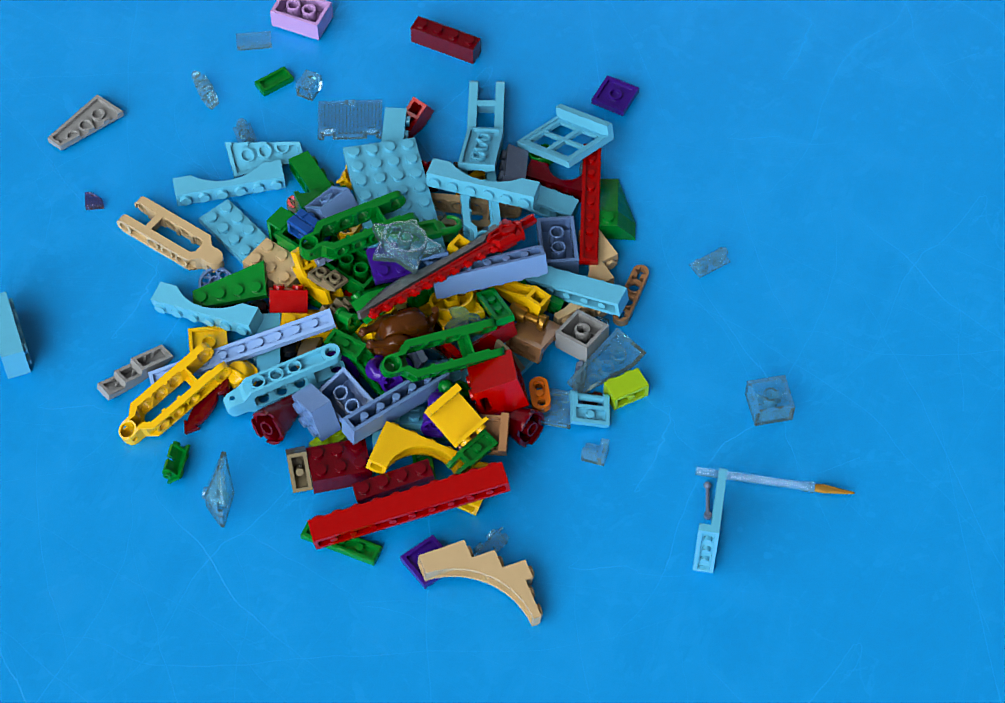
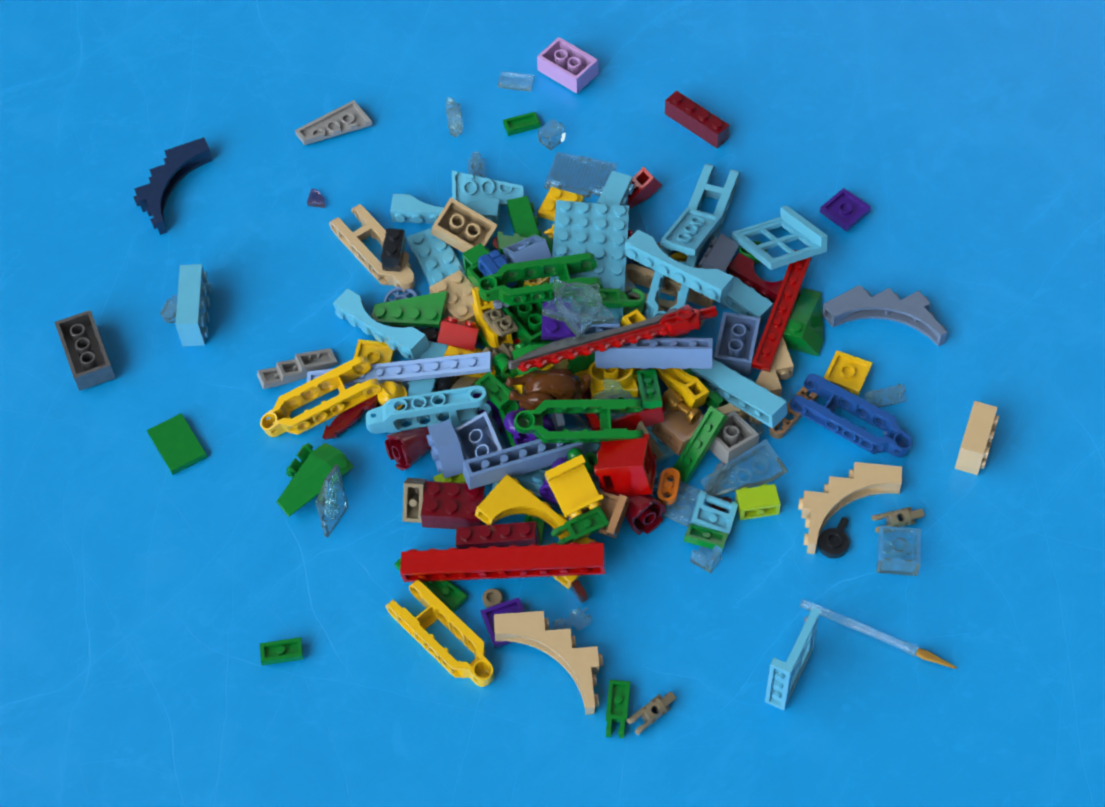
camera: 20 degrees right, 0 degrees up
none -> green tile [147,413,207,475]
none -> green plate [260,637,304,666]
none -> green wedge [276,443,354,517]
none -> black brick [381,228,406,272]
none -> yellow piece [385,580,494,687]
none -> tan brick [430,197,497,253]
none -> dark tan tile [482,588,503,608]
none -> yellow plate [538,186,584,222]
none -> tile [571,580,588,603]
none -> green hinge [606,680,630,738]
none -> dark tan hinge [626,691,676,735]
none -> green plate [673,406,728,484]
none -> green plate [684,523,728,552]
none -> blue piece [789,373,912,458]
none -> tan arch [798,462,902,554]
none -> black piece [818,517,849,558]
none -> sand blue arch [822,285,947,347]
none -> yellow plate [824,350,872,396]
none -> dark tan hinge [872,507,925,533]
none -> tan brick [955,401,999,475]

